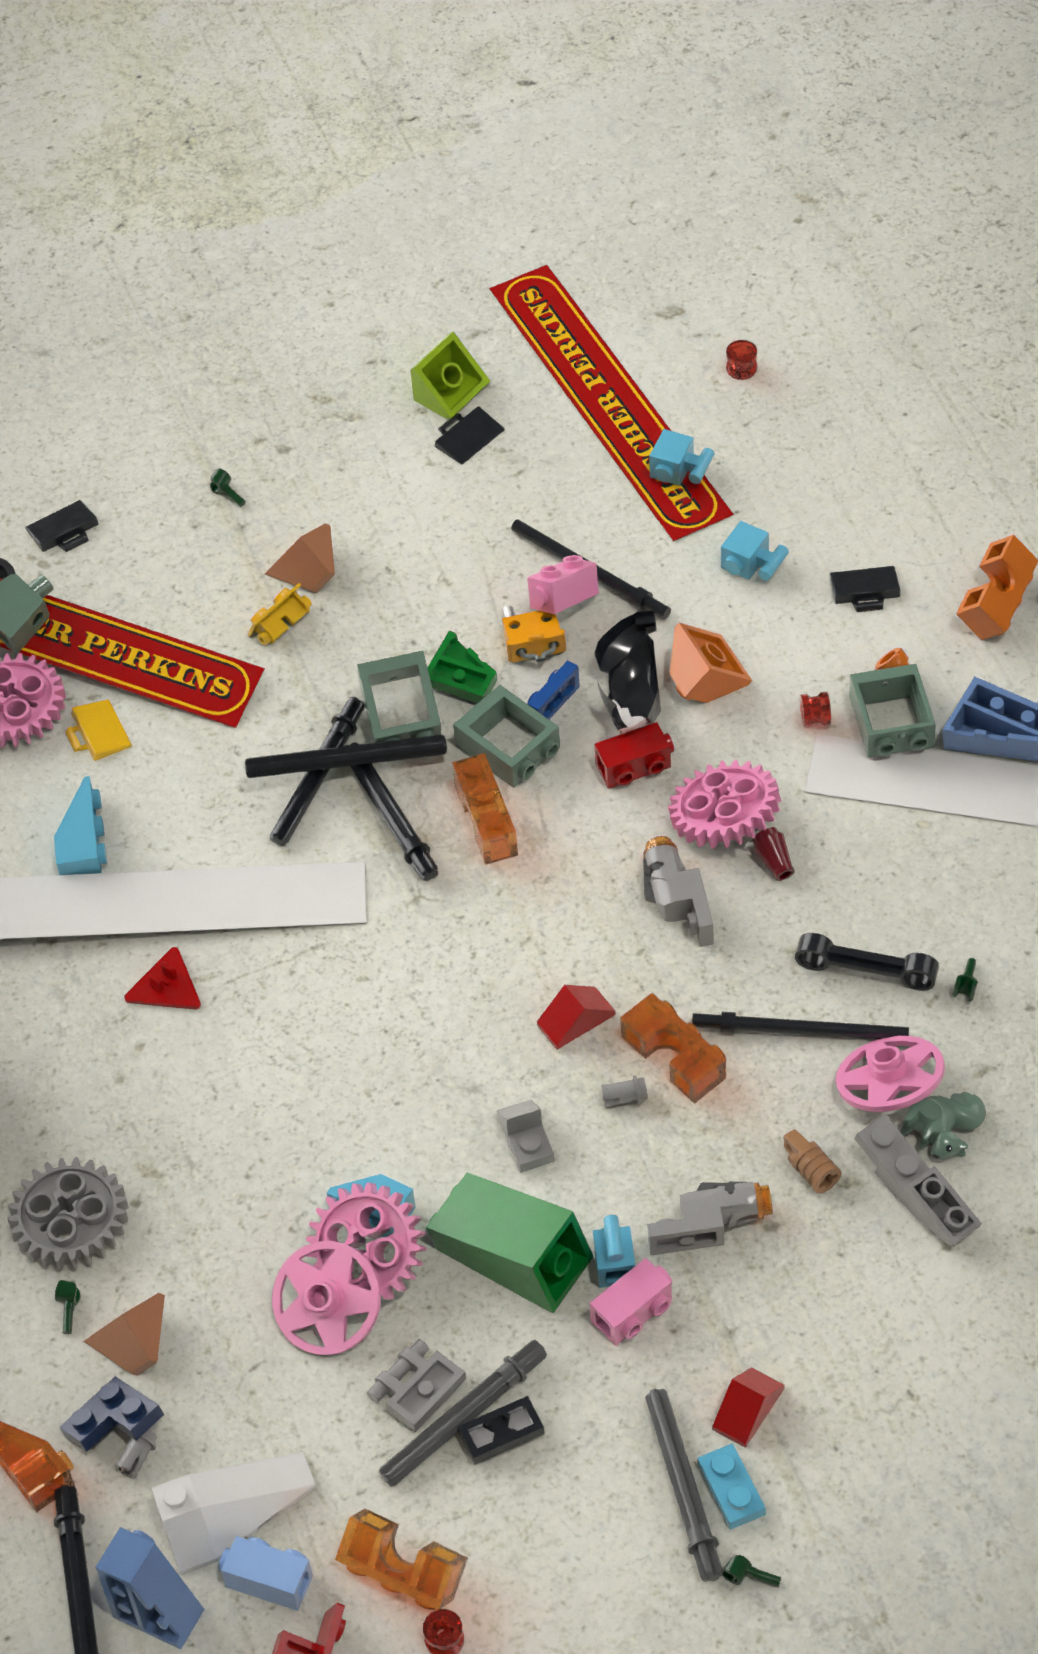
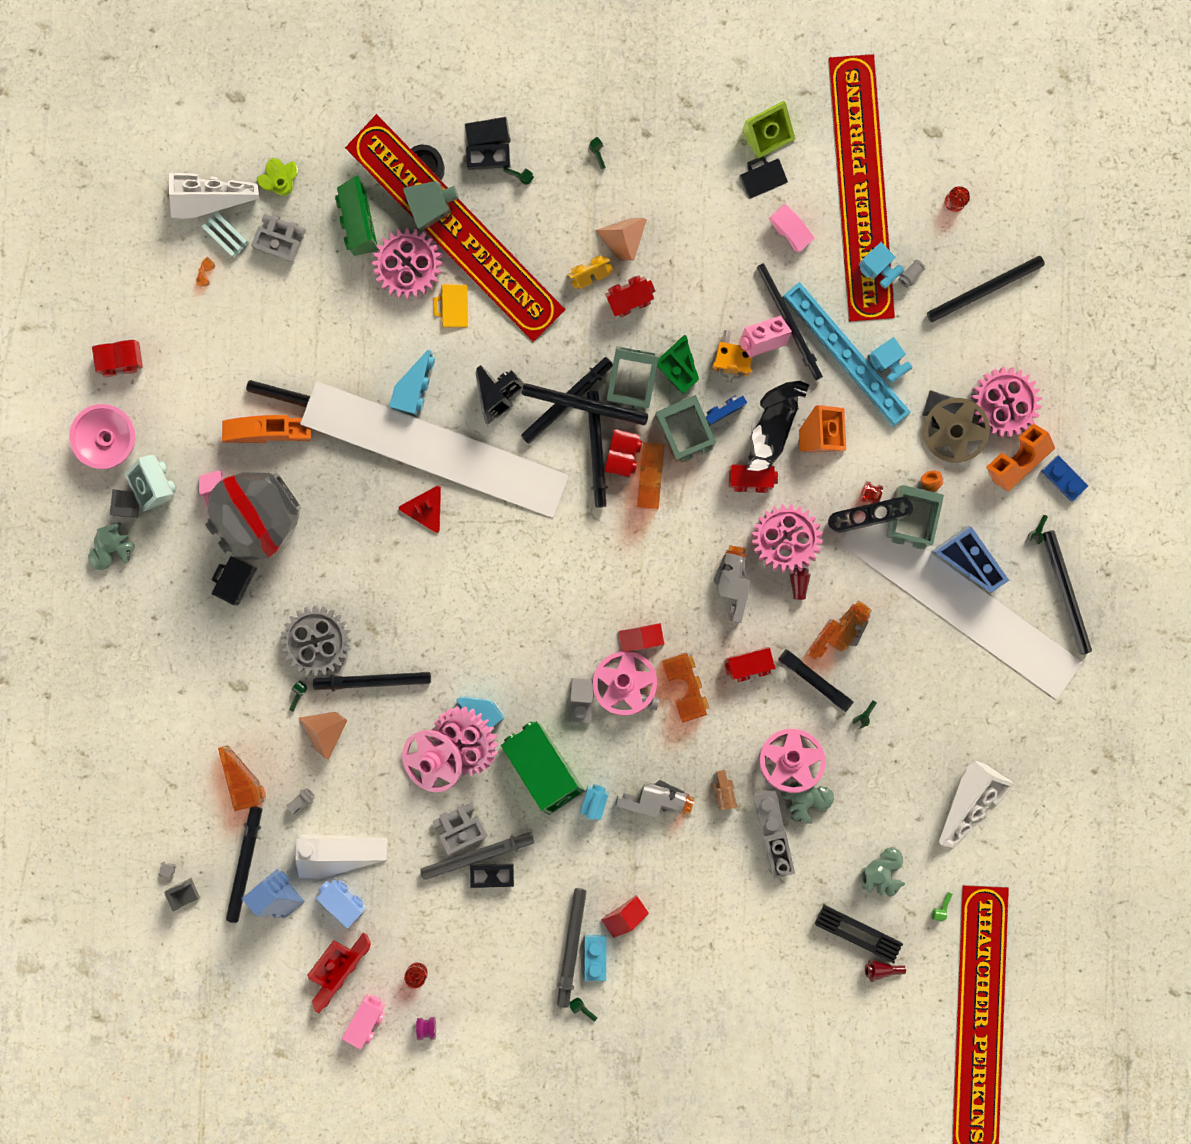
camera: 20 degrees right, 35 degrees up
plate [59,1376,165,1452] -> none
clear orange arch [335,1508,468,1610] -> none
bright pink brick [589,1258,672,1346] -> none
black bar [692,1011,909,1039] -> none
none -> black axle [313,672,431,692]
none -> black piece [466,144,511,170]
none -> black piece [475,365,524,424]
none -> dark green hand [503,168,534,185]
none -> bright pink wheel [593,651,657,716]
none -> red brick [604,429,643,478]
none -> red brick [605,275,656,317]
none -> red brick [724,647,776,682]
none -> bright pink slope [769,204,815,252]
none -> medium azure tile [783,282,911,427]
none -> clear orange plate [805,601,872,660]
none -> black beam [828,497,913,533]
none -> light grey pin [898,260,925,288]
none -> dark tan wheel [923,398,990,463]
none -> black axle [927,256,1045,322]
none -> bright pink gear [970,367,1042,438]

